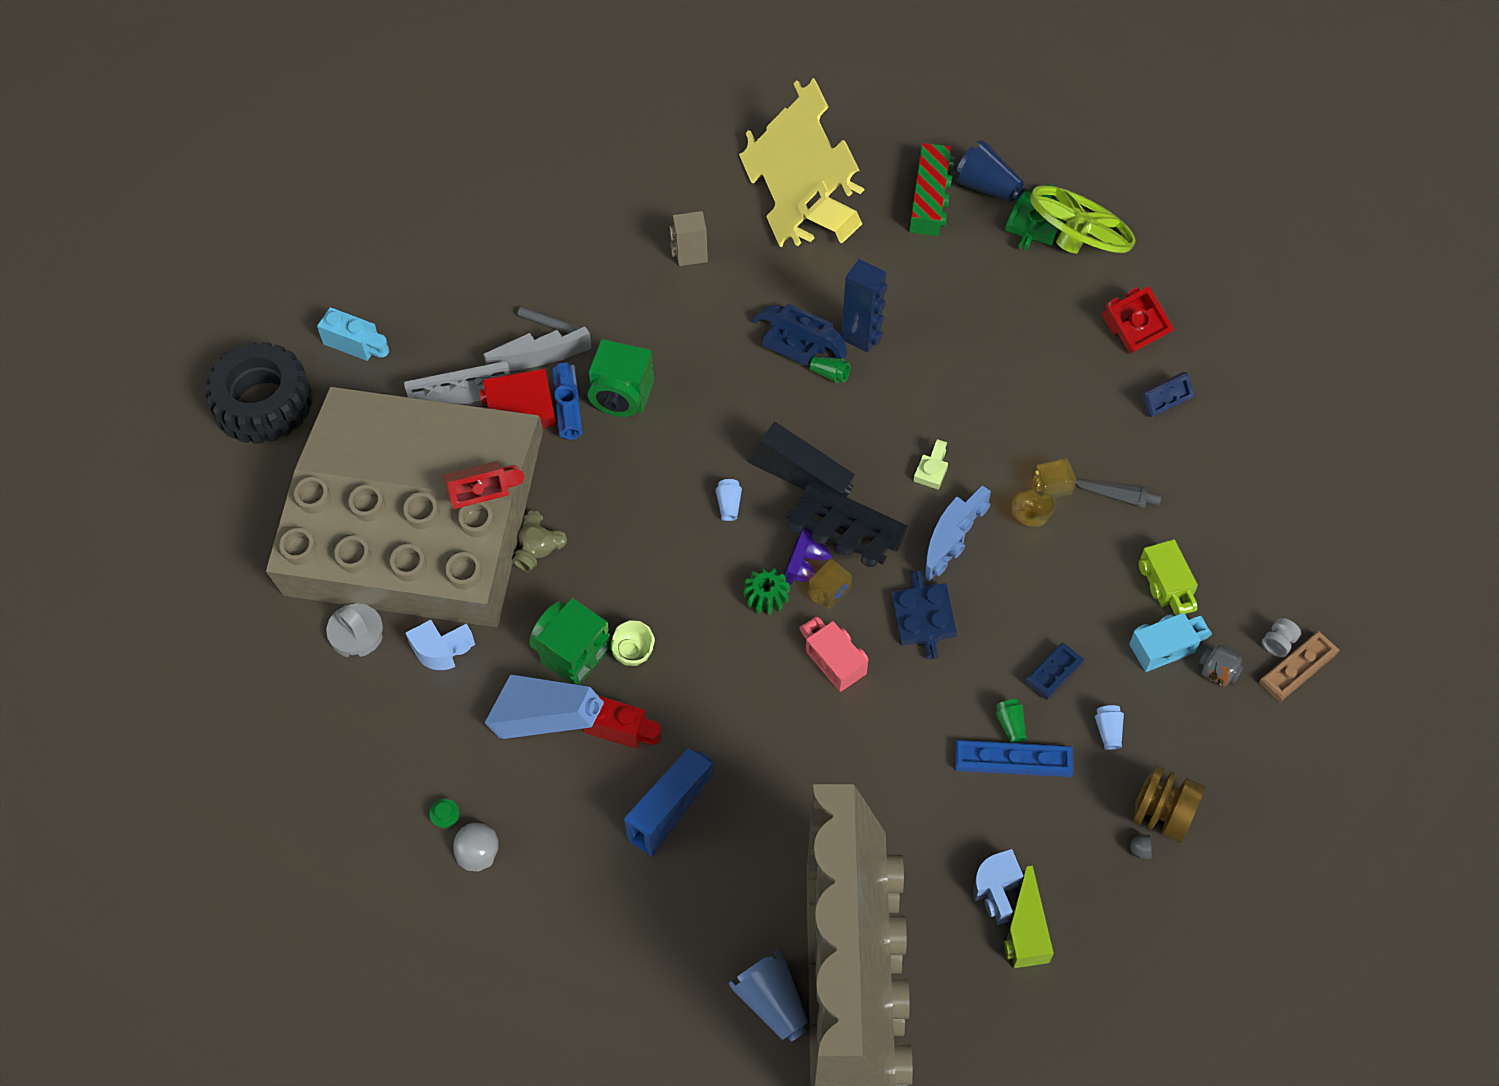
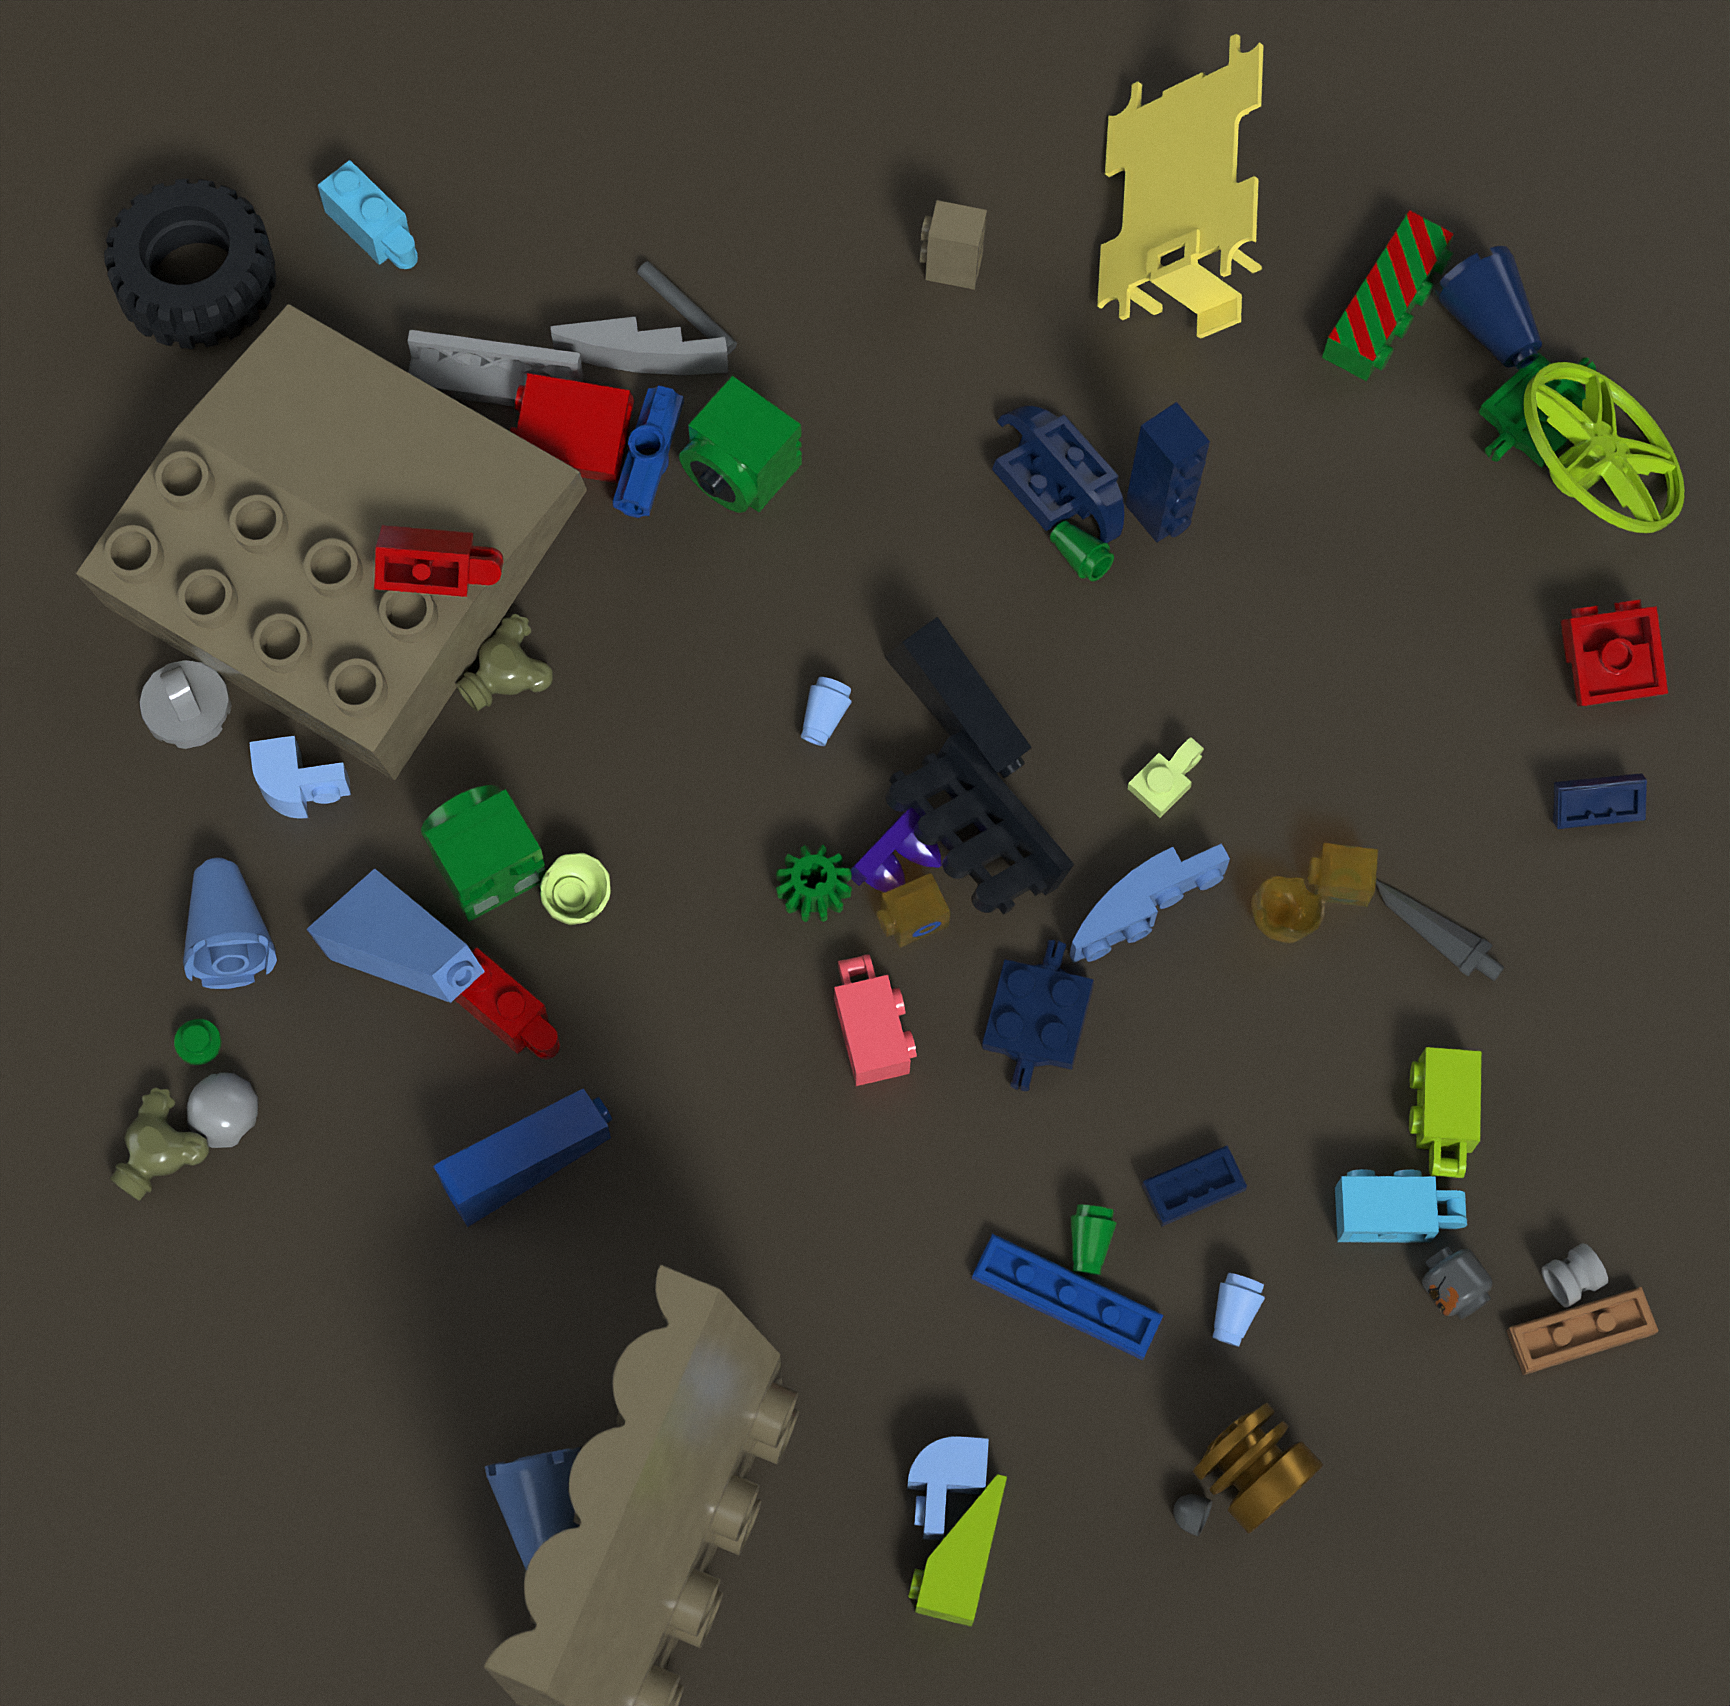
camera: 20 degrees right, 10 degrees up
none -> olive animal [109,1088,210,1201]
none -> medium blue cone [183,858,277,989]

